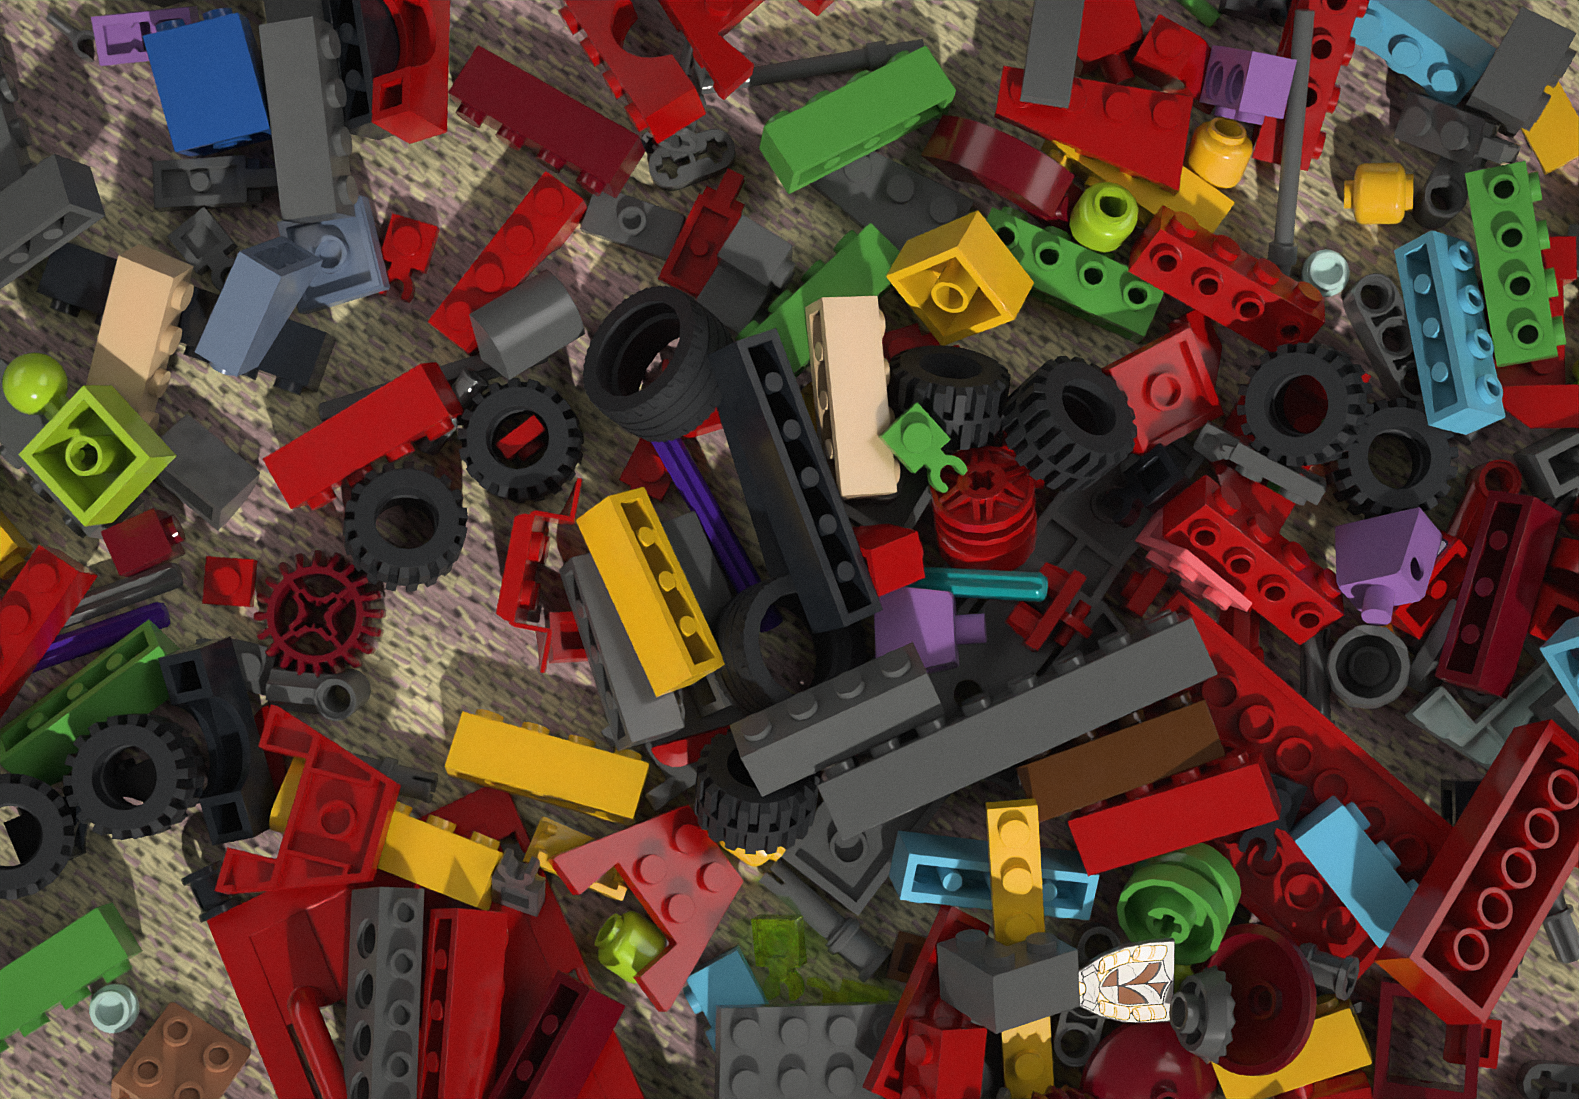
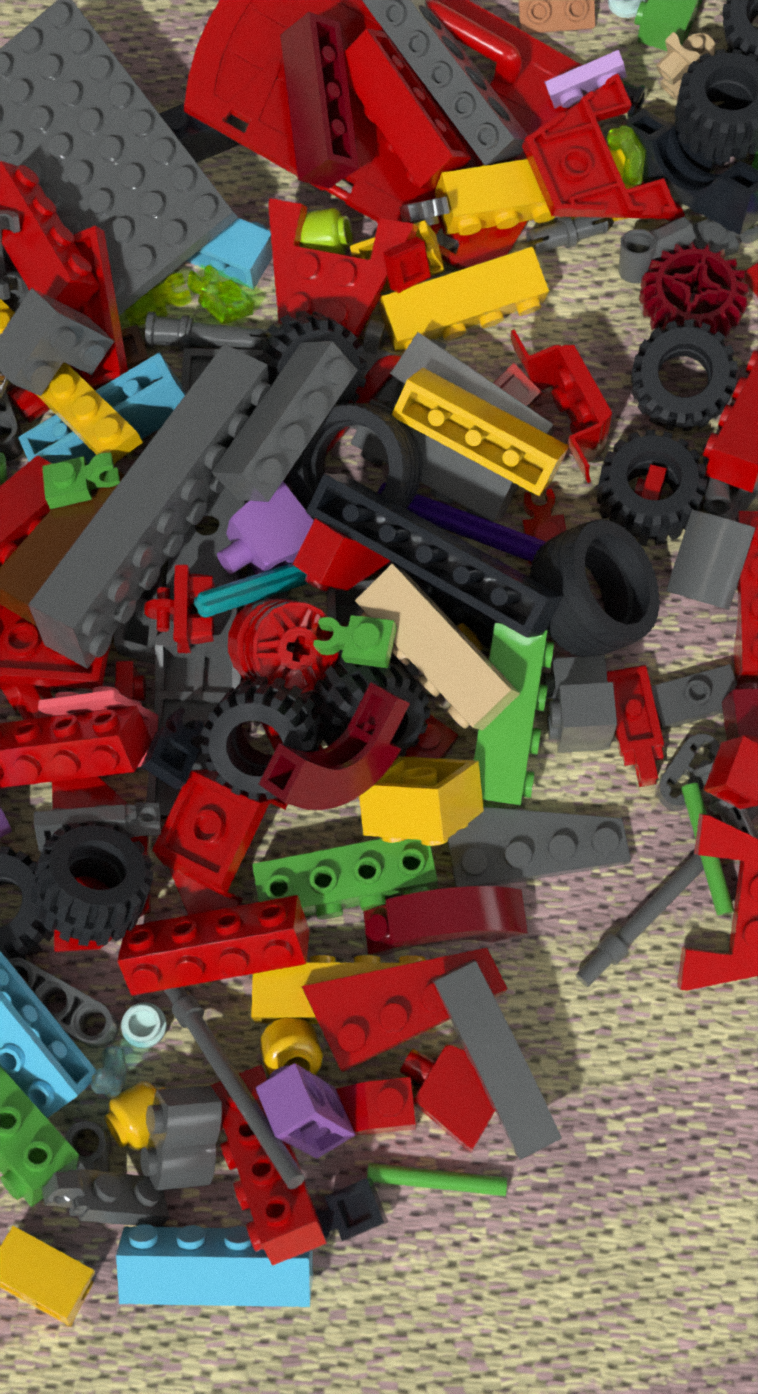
camera: 150 degrees right, 15 degrees down
bright green brick [759,45,956,194] -> none
lime head [1069,181,1139,253] -> none
dark grey brick [1464,6,1577,139] -> none
none -> bright green plate [42,453,120,509]
none -> clear light blue arm [91,1046,127,1098]
none -> dark grey brick [140,1086,222,1190]
none -> dark red arch [259,682,410,810]
none -> red tile [383,236,431,293]
none -> lavender plate [545,50,627,108]
none -> clear neon green arm [607,125,646,185]
none -> tan hips [656,32,716,101]
none -> bright green bar [681,783,735,916]

